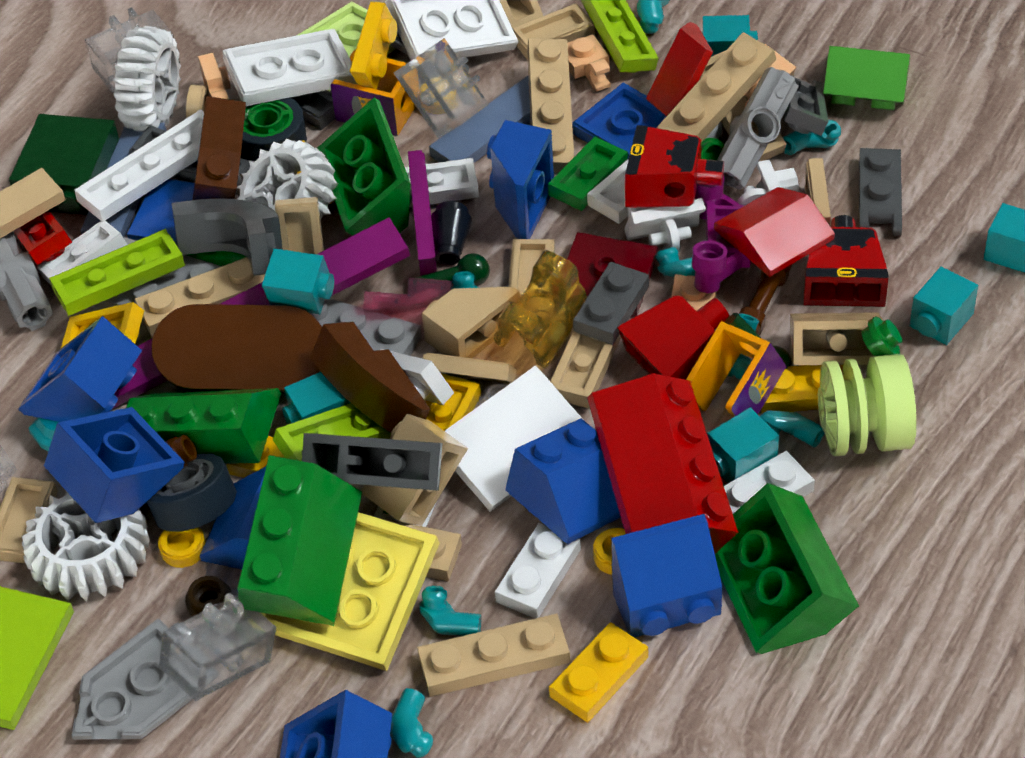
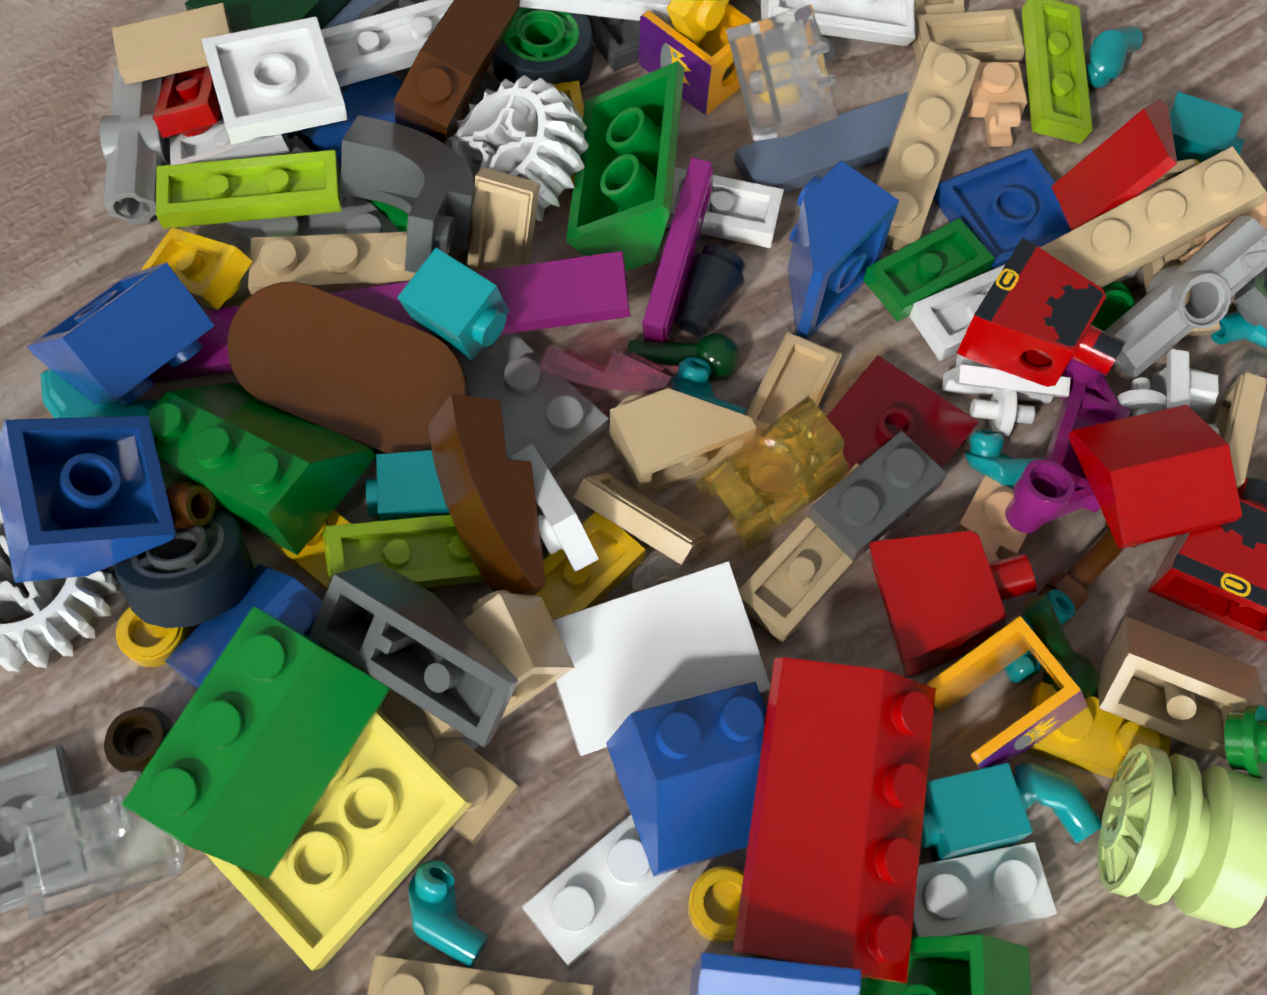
camera: 15 degrees right, 15 degrees up
none -> white hinge [201,17,347,145]

